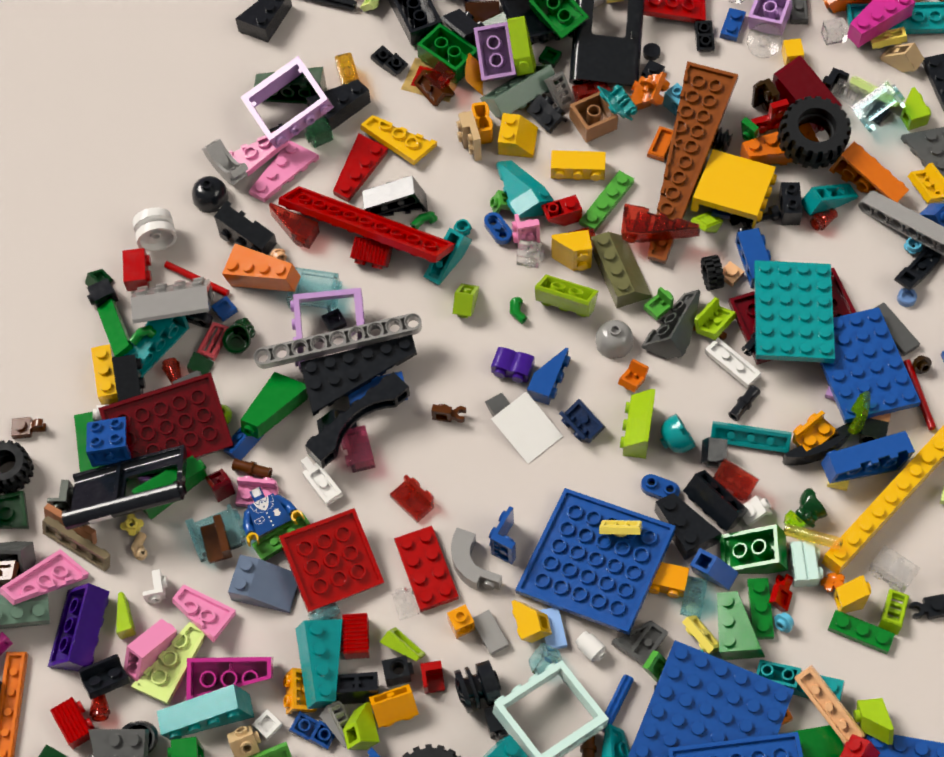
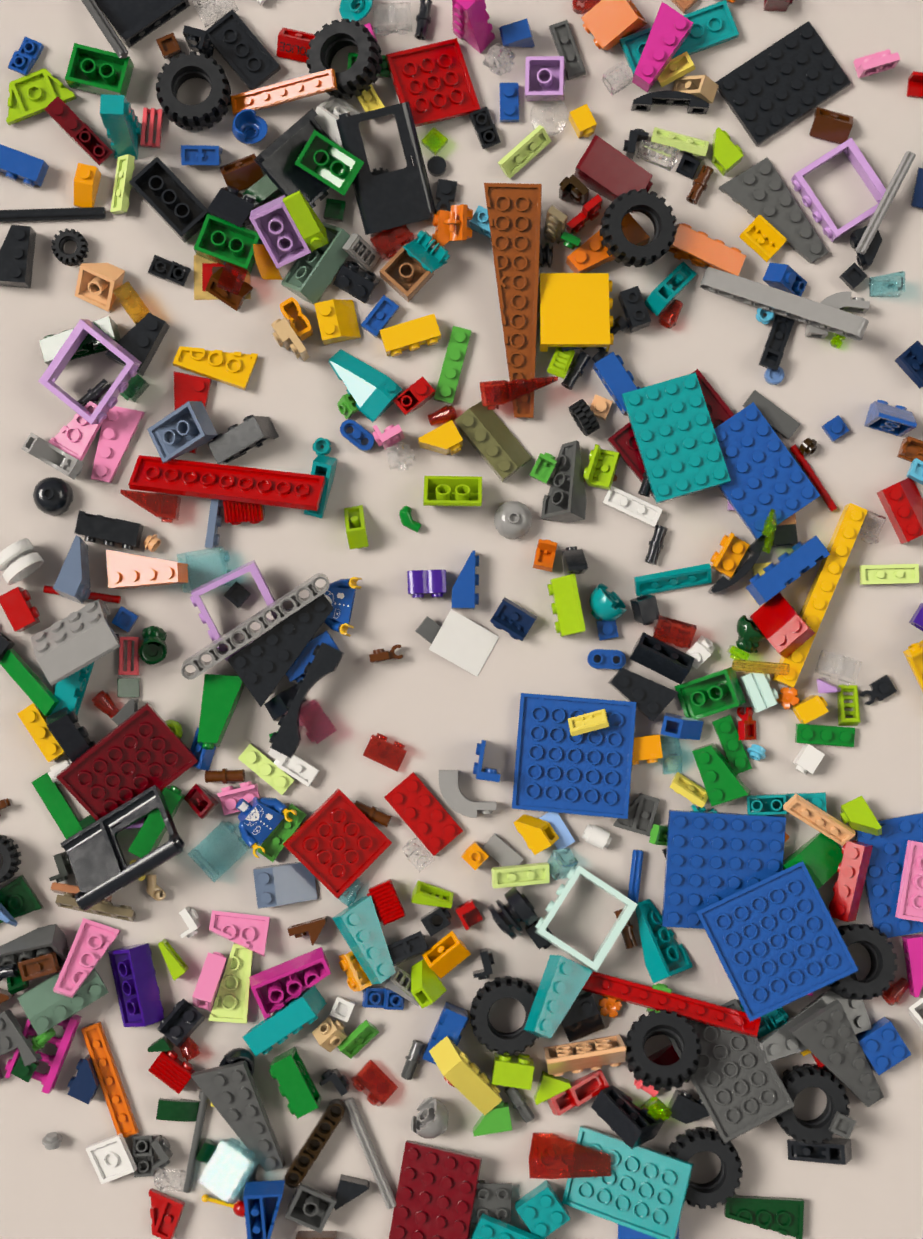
camera: 25 degrees left, 25 degrees up
blue bracket [86,417,131,467] -> none
green arm [129,325,157,346] -> none
reddish brown panel [200,514,233,564] -> none
green arm [410,211,438,229] -> none
orange tile [647,126,674,162] -> none
clear light blue panel [851,81,906,132] -> none
none -> black tyre [51,228,89,266]
none -> sand blue slope [53,535,91,604]
none -> light nougat slope [75,263,125,312]
none -> sand blue slope [147,401,218,463]
none -> dark green slope [148,1035,174,1052]
none -> sand blue plate [205,499,224,550]
none -> yellowish green plate [238,743,295,795]
none -> reddish brown slope [287,916,327,946]
none -> blue torso [324,577,362,637]
none -> reddish brown pin [355,800,392,827]
none -> blue plate [361,295,399,338]
none -> clear neon green plate [421,127,448,156]
none -> black bracket [473,948,495,980]
none -> yellowish green plate [491,862,550,889]
none -> yellowish green plate [498,125,551,179]
none -> dark tan plate [544,205,568,244]
none -> black pin [561,352,591,390]
none -> black slope [562,546,588,576]
none -> blue plate [596,620,619,641]
none -> black slope [631,91,709,114]
none -> reddish brown pin [686,165,714,204]
none -> red slope [750,592,815,659]
none -> white brick [793,743,825,774]
none -> slope [817,678,841,694]

